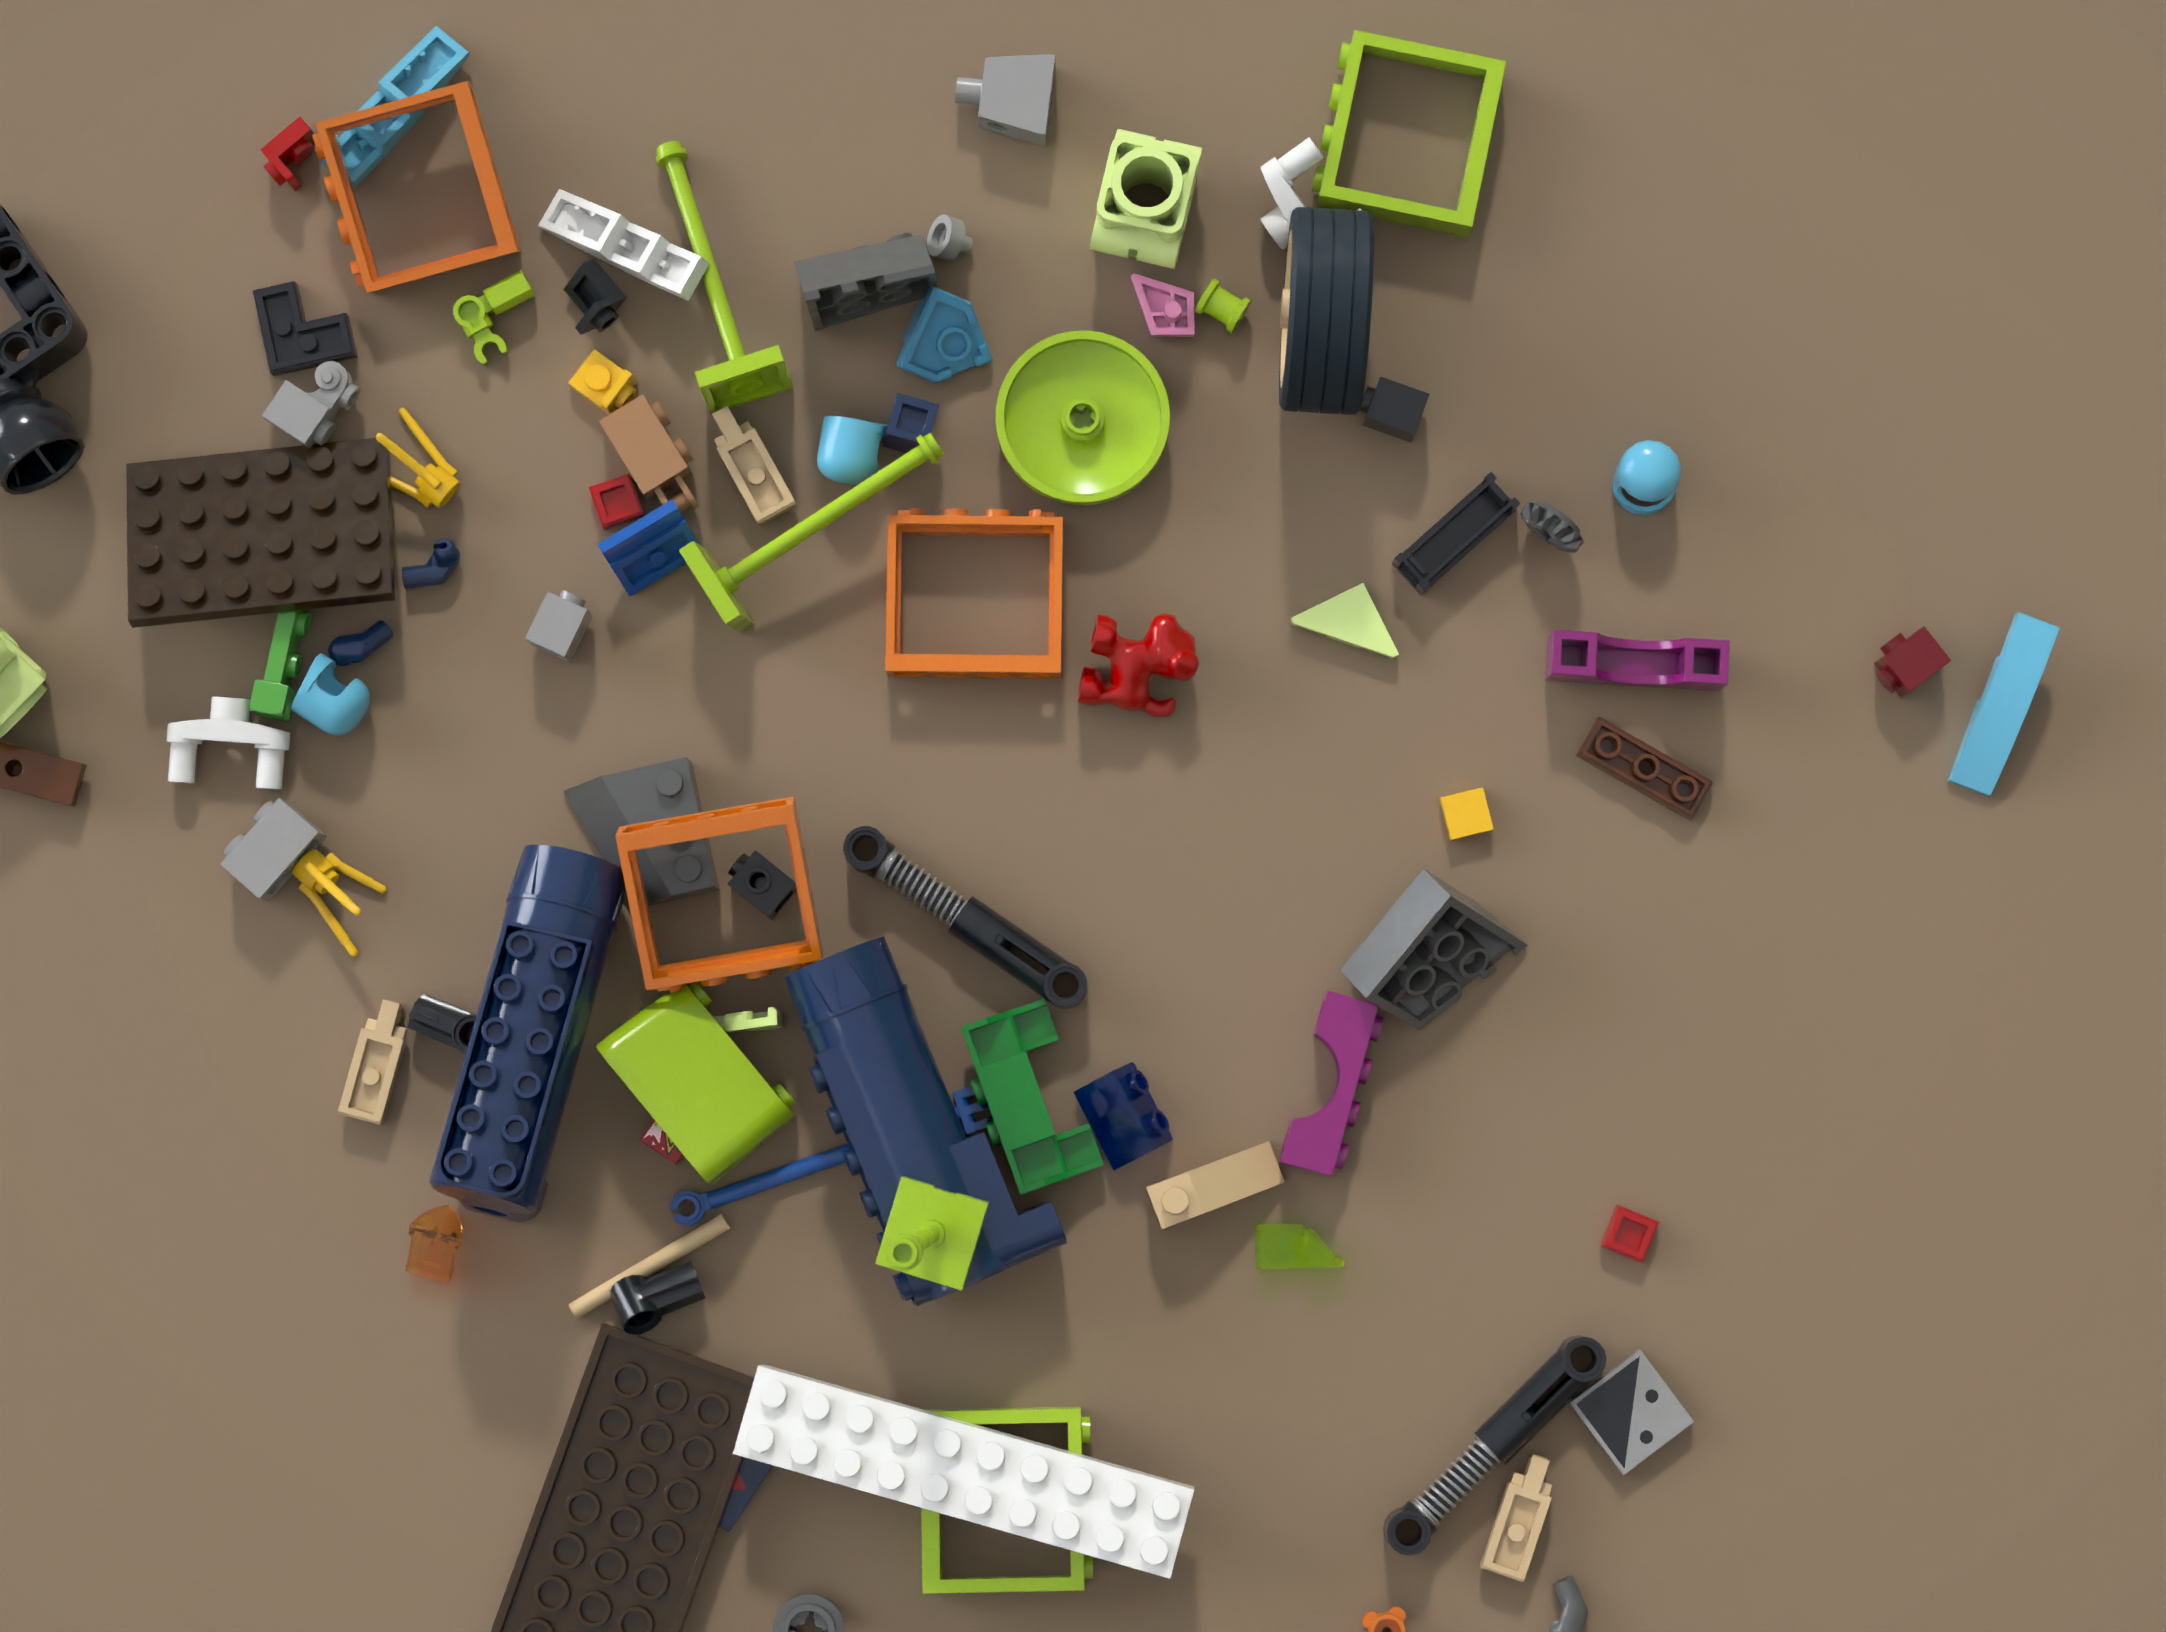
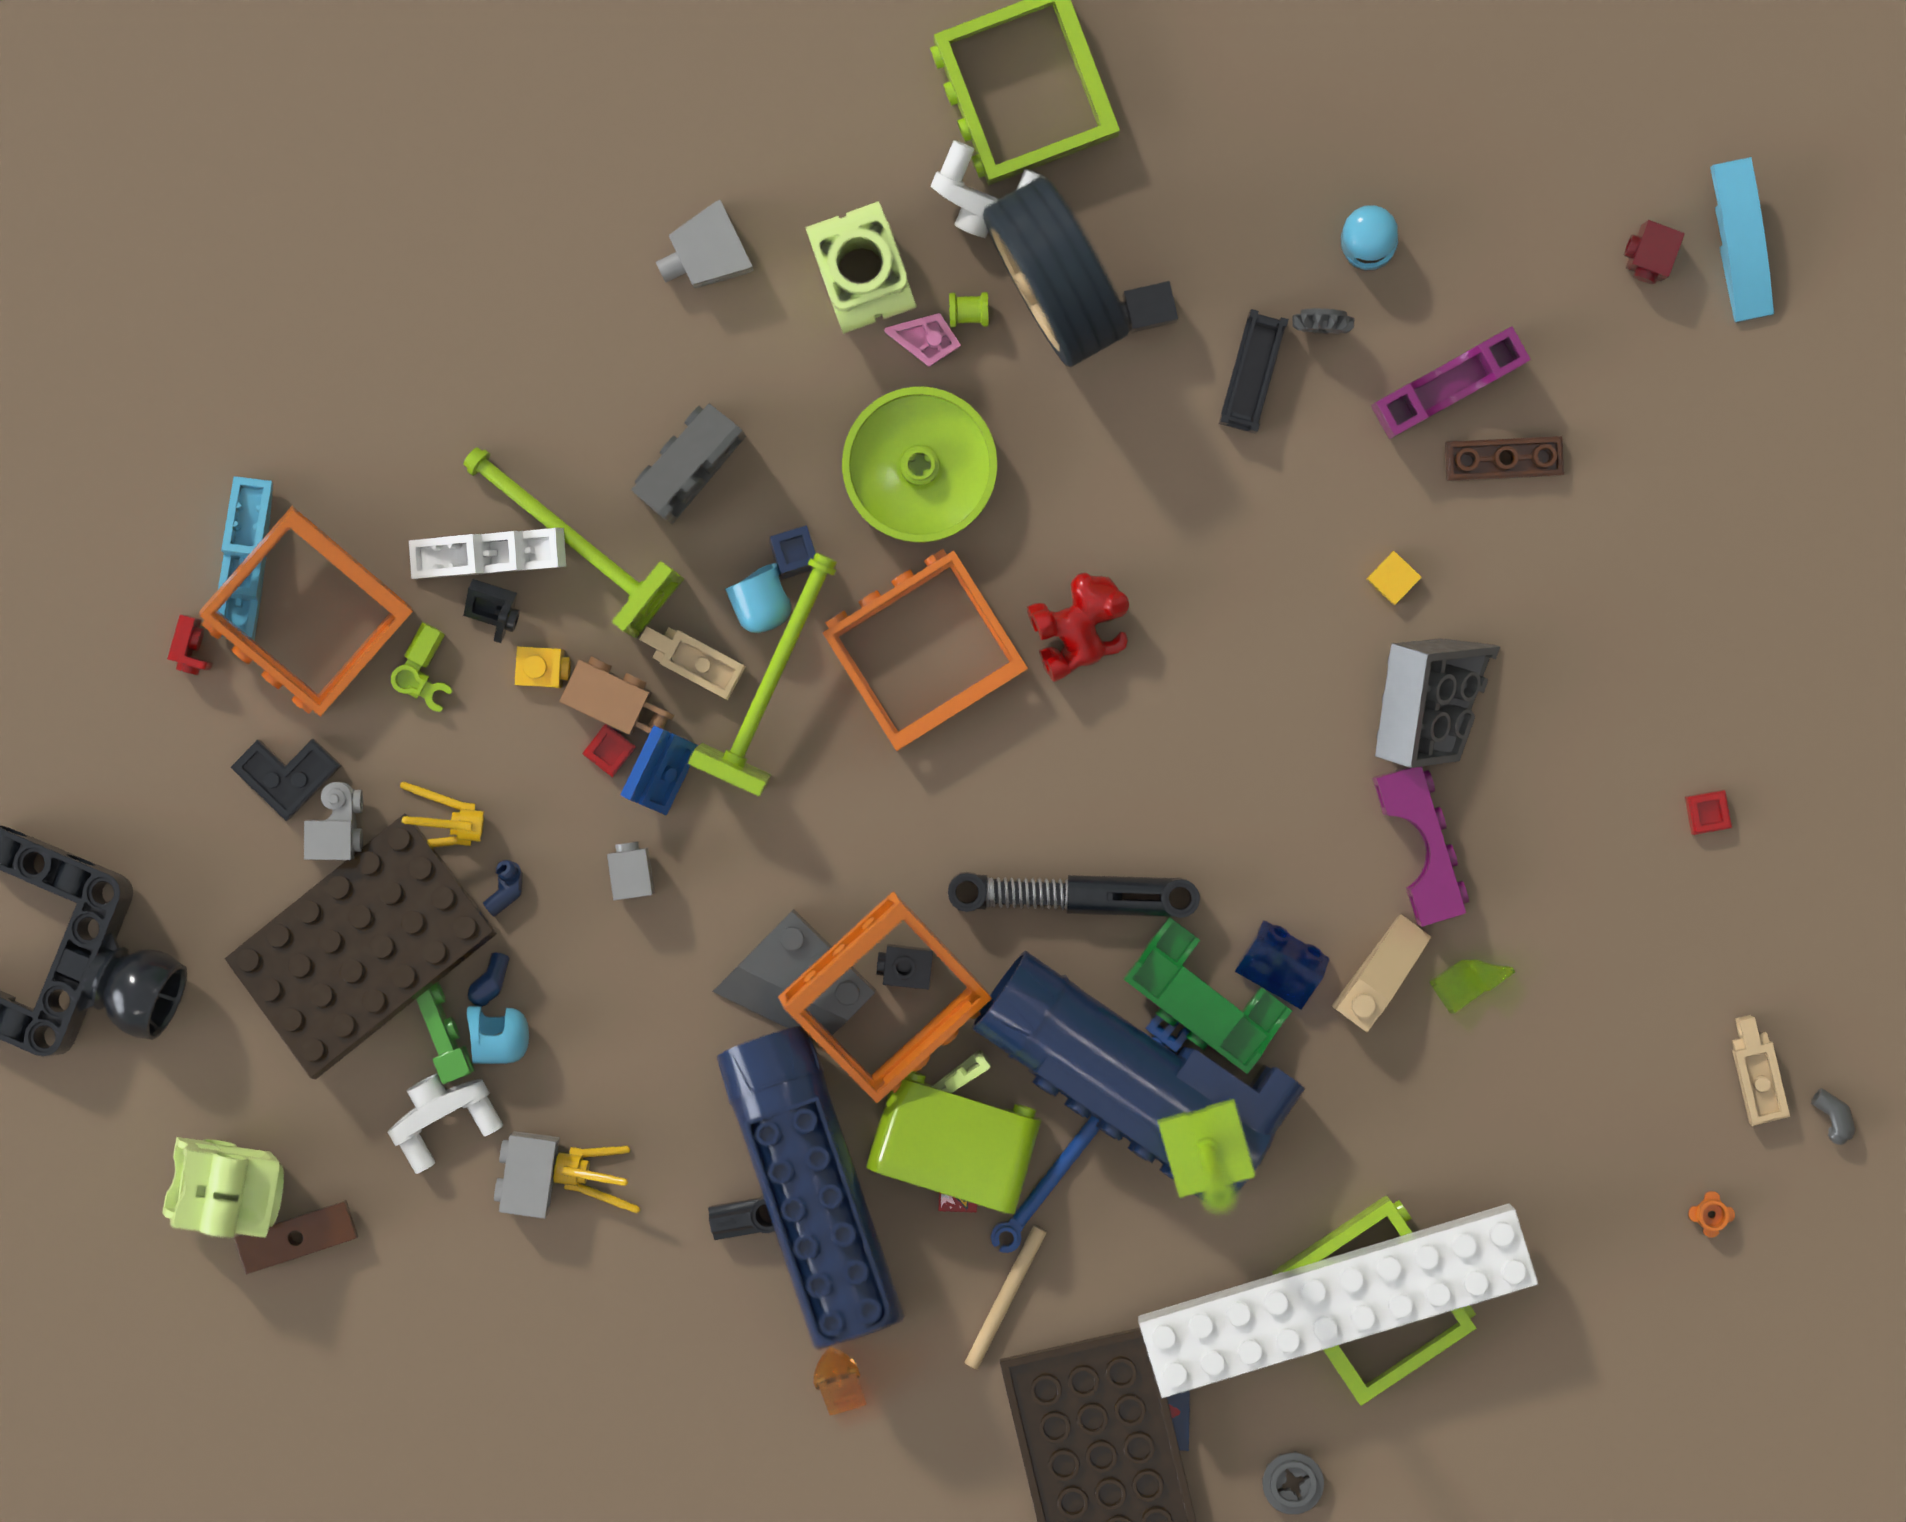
camera: 30 degrees left, 5 degrees up
tan hinge [338,999,407,1125] -> none
black piece [610,1261,705,1335] -> none
dark azure plate [895,285,993,383] -> none
light grey tile [927,214,972,261] -> none
yellowish green tile [1290,583,1399,659] -> none
black piece [1383,1335,1607,1556] -> none
tile [1569,1349,1694,1475] -> none

